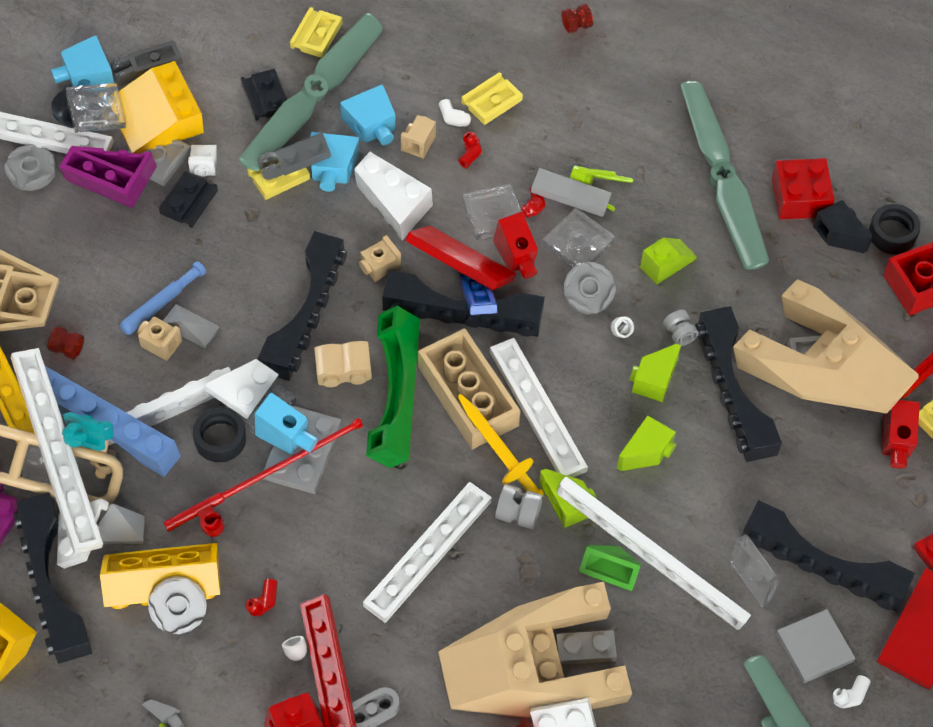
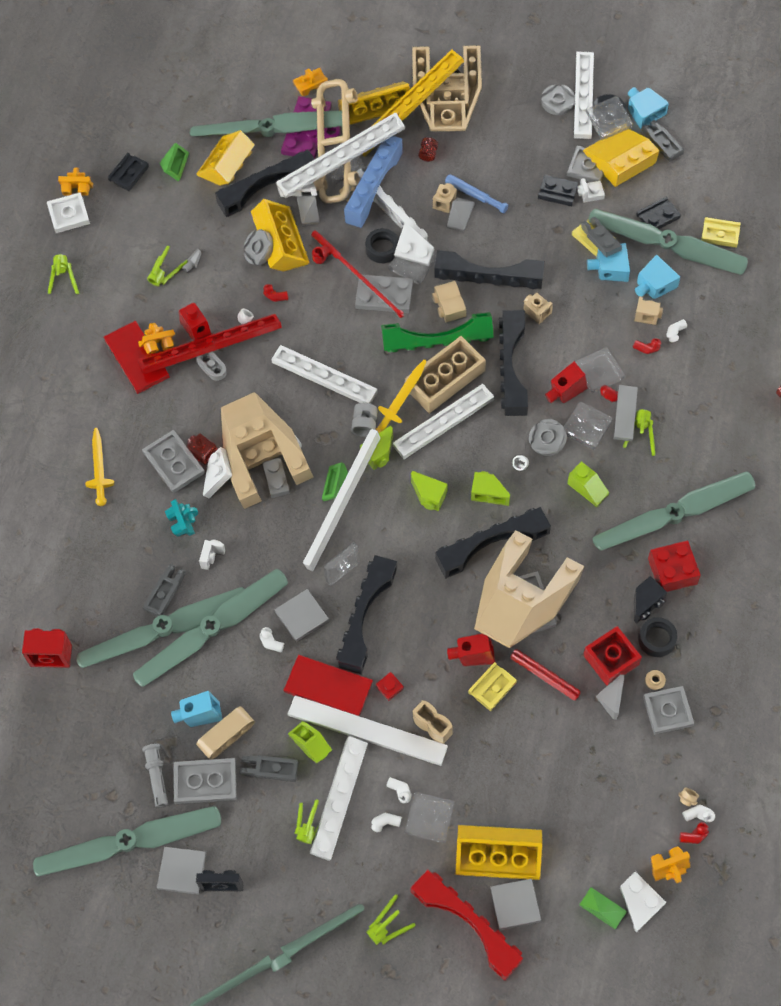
camera: 85 degrees right, 5 degrees up
magenta wedge [59,146,157,208] -> none
teal hips [62,412,113,451] -> none
medium azure torso [255,393,318,454] -> none
white wedge [354,152,433,241] -> none
red tile [406,225,517,290] -> none
blue tile [460,274,497,315] -> none
light yellow plate [461,72,523,125] -> none
light grey wheel [663,310,699,346] -> none

